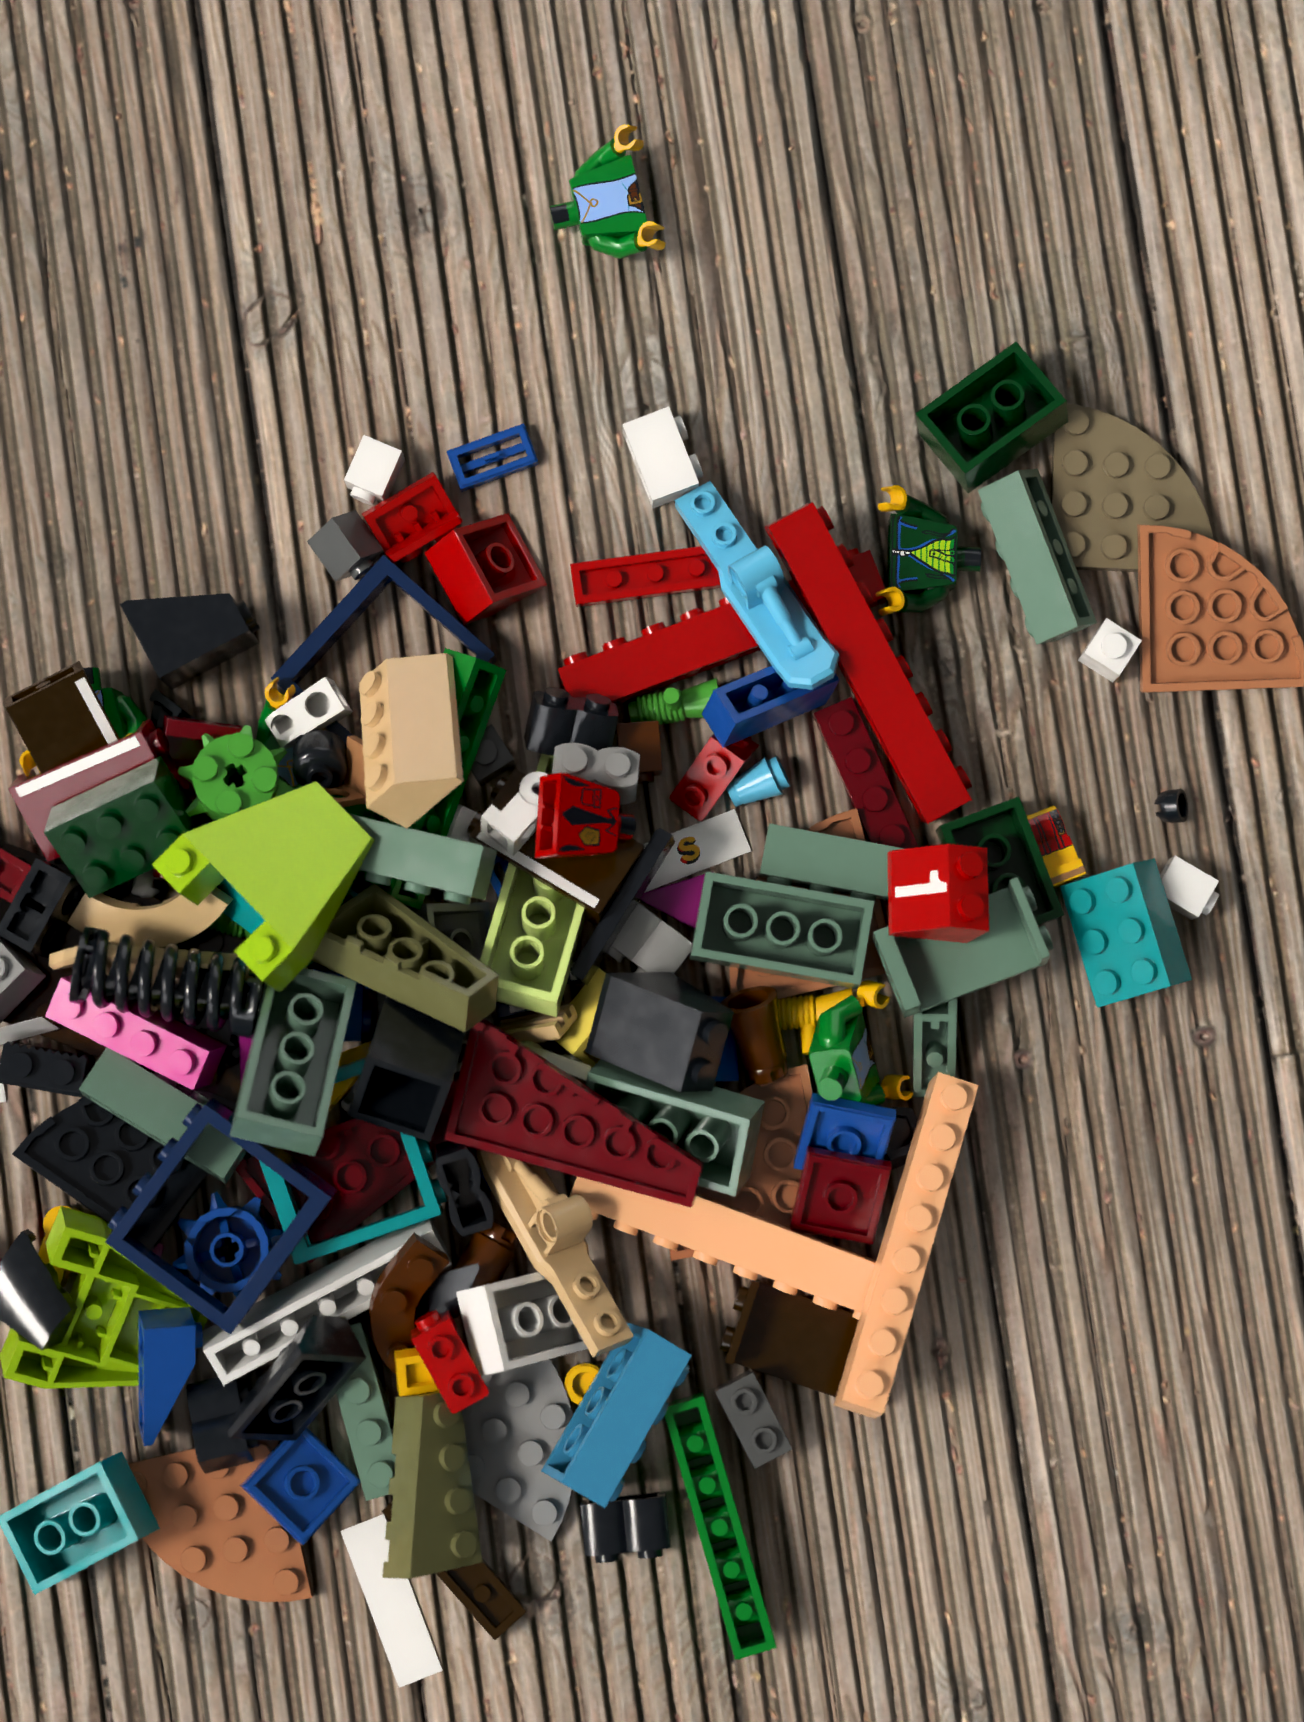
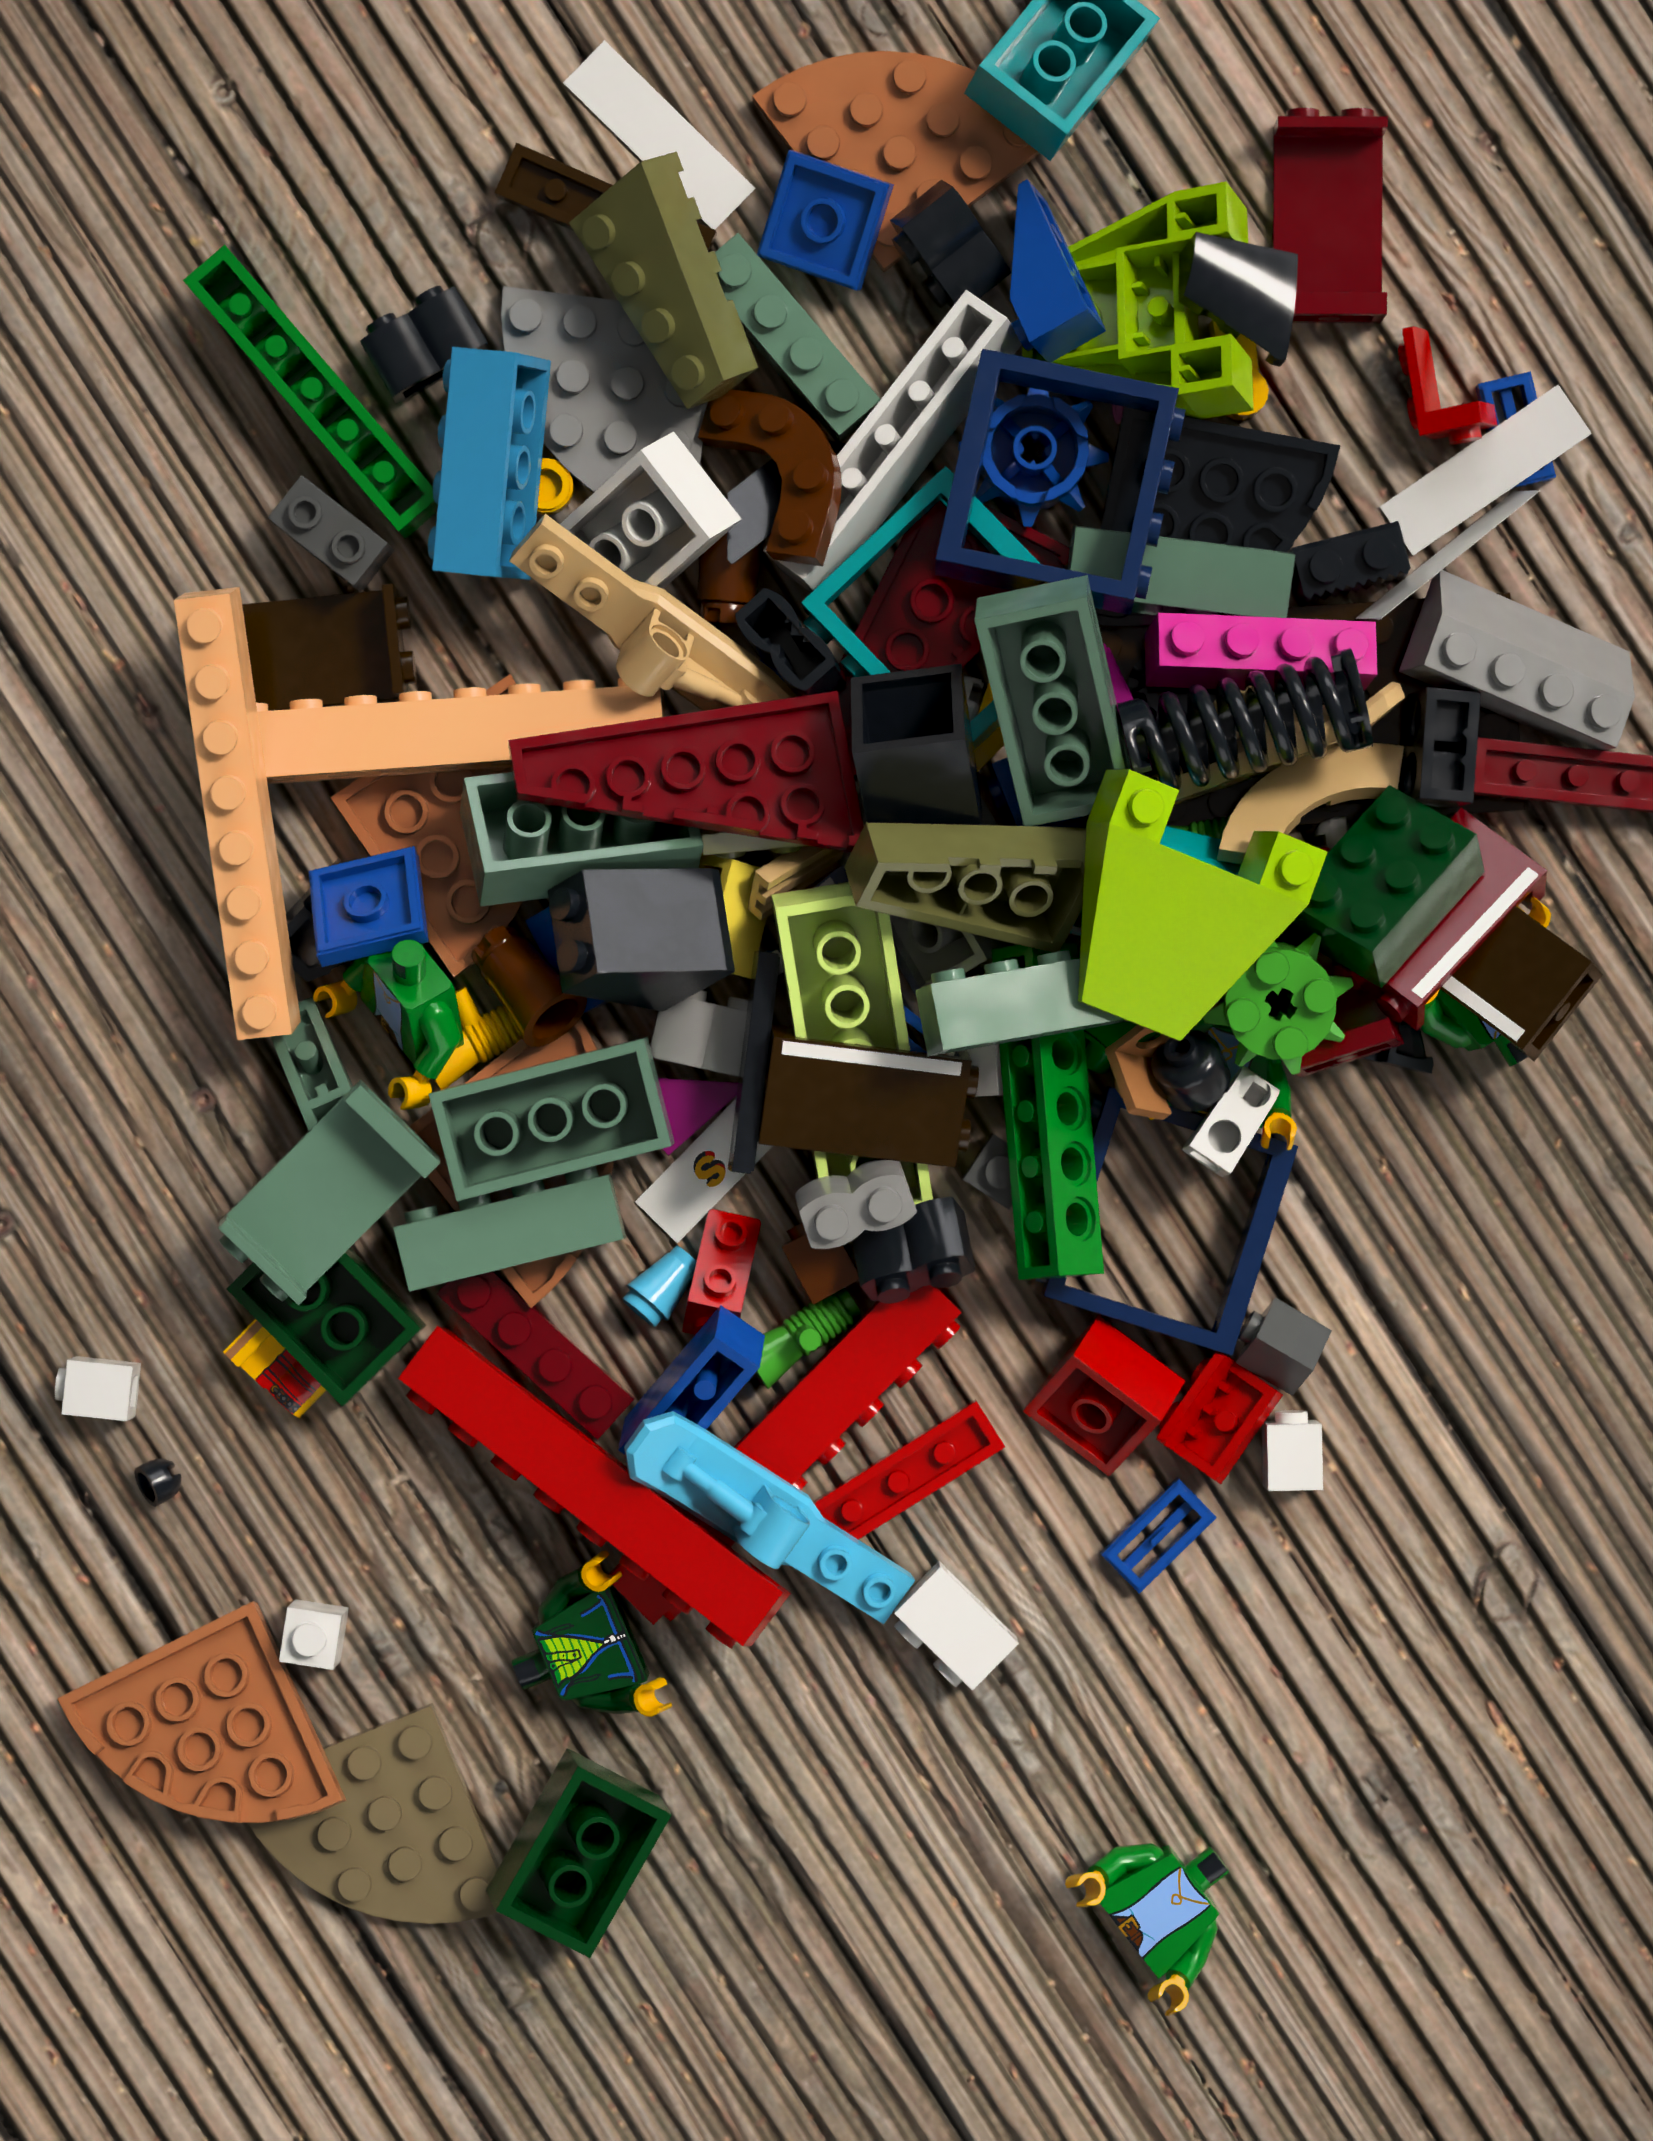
camera: 155 degrees right, 5 degrees up
black slope [120,593,261,690] -> none
black slope [227,1315,366,1441] -> none
tan slope [359,653,463,828] -> none
yellow plate [394,1348,439,1397] -> none
red bracket [411,1310,489,1414] -> none
white leg [481,771,548,856] -> none
red torso [535,772,636,859] -> none
dark red tile [790,1146,892,1245] -> none
red slope [887,844,989,943] -> none
sand green brick [978,469,1097,645] -> none
teal brick [1060,858,1192,1008] -> none

